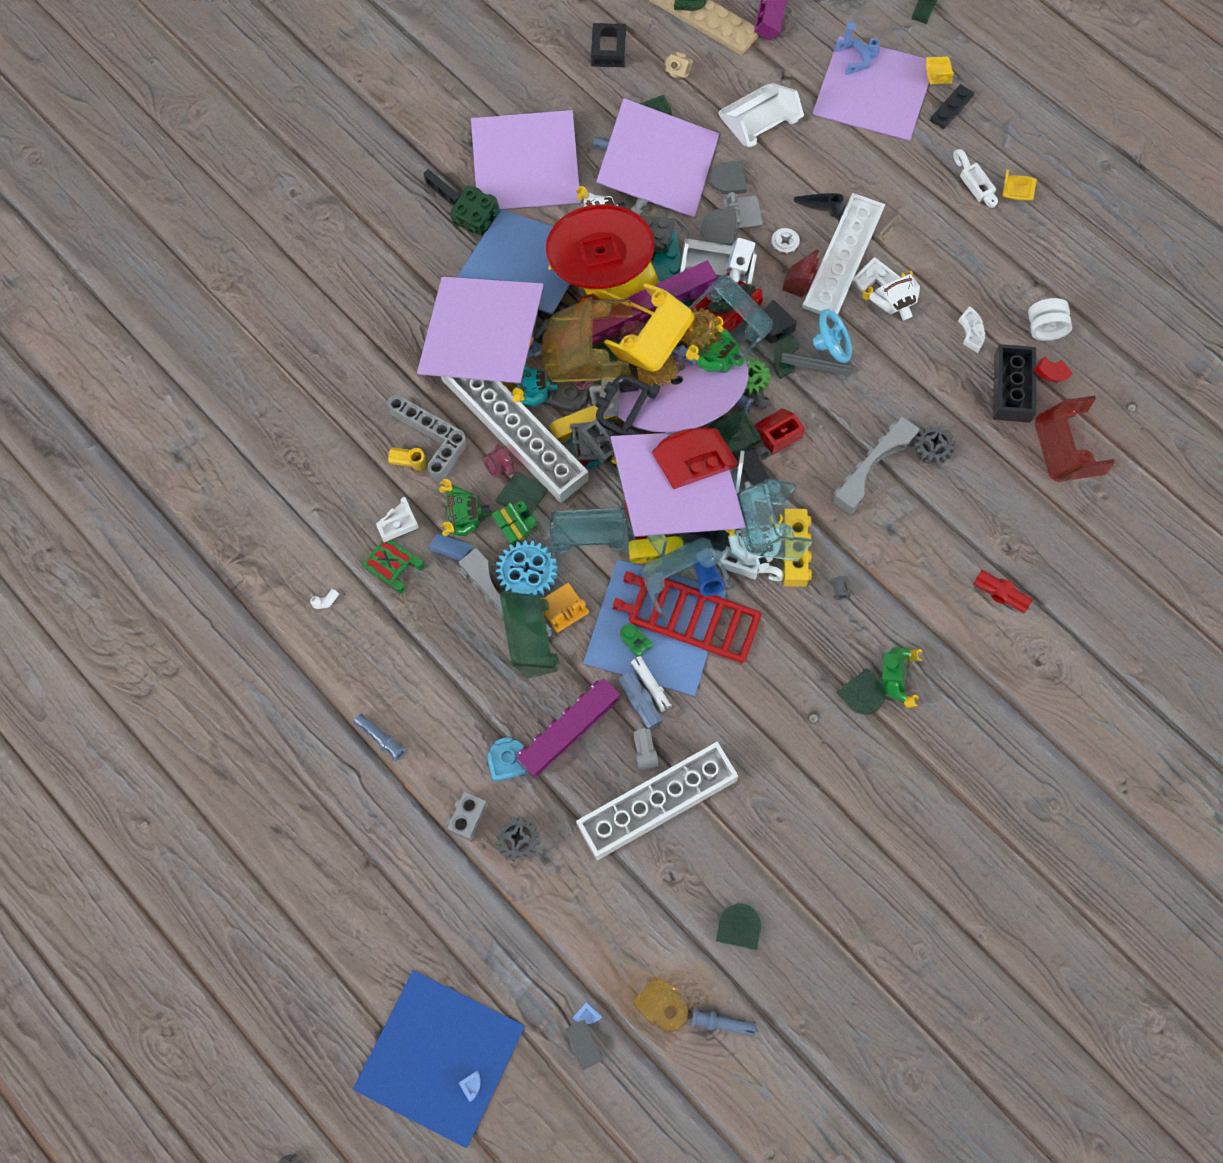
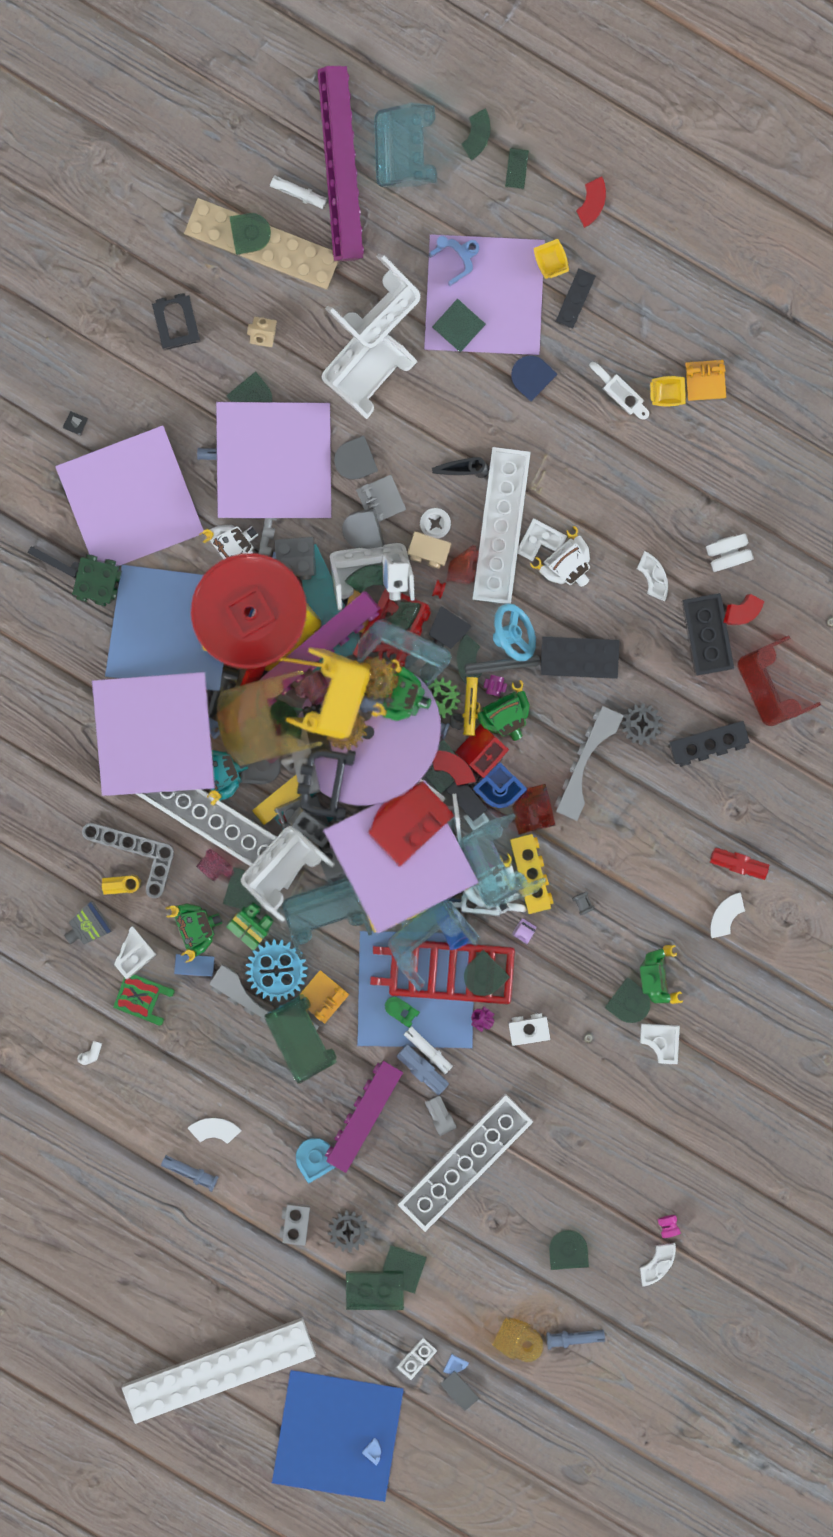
camera: 10 degrees left, 20 degrees up
none -> black slope [62,411,88,436]
none -> dark grey torso [64,901,113,944]
none -> white brick [122,1318,316,1424]
none -> white tile [188,1118,242,1144]
none -> white windscreen [241,826,335,922]
none -> dark grey torso [318,840,347,884]
none -> white windscreen [325,254,420,348]
none -> clear green tile [345,564,385,593]
none -> clear green tile [346,1271,404,1310]
none -> clear green tile [378,1245,427,1294]
none -> white slope [396,1338,437,1380]
none -> tan brick [408,532,451,569]
none -> clear green tile [432,298,486,353]
none -> red bush [432,580,446,599]
none -> red tile [433,751,476,786]
none -> yellow pin [462,677,478,736]
none -> clear green tile [464,950,510,996]
none -> green torso [470,680,530,741]
none -> magenta gear [471,1006,494,1032]
none -> blue brick [473,762,527,808]
none -> magenta gear [483,675,507,697]
none -> white brick [508,1013,550,1046]
none -> dark blue tile [511,356,558,402]
none -> clear red slope [512,784,555,835]
none -> lavender leg [512,918,537,944]
none -> black brick [540,637,620,679]
none -> red tile [576,176,606,228]
none -> white tile [640,1023,680,1064]
none -> white tile [640,1243,676,1286]
none -> dark pink wheel [658,1214,681,1238]
none -> black brick [668,721,750,767]
none -> light orange hinge [685,360,726,401]
none -> white tile [710,892,745,938]

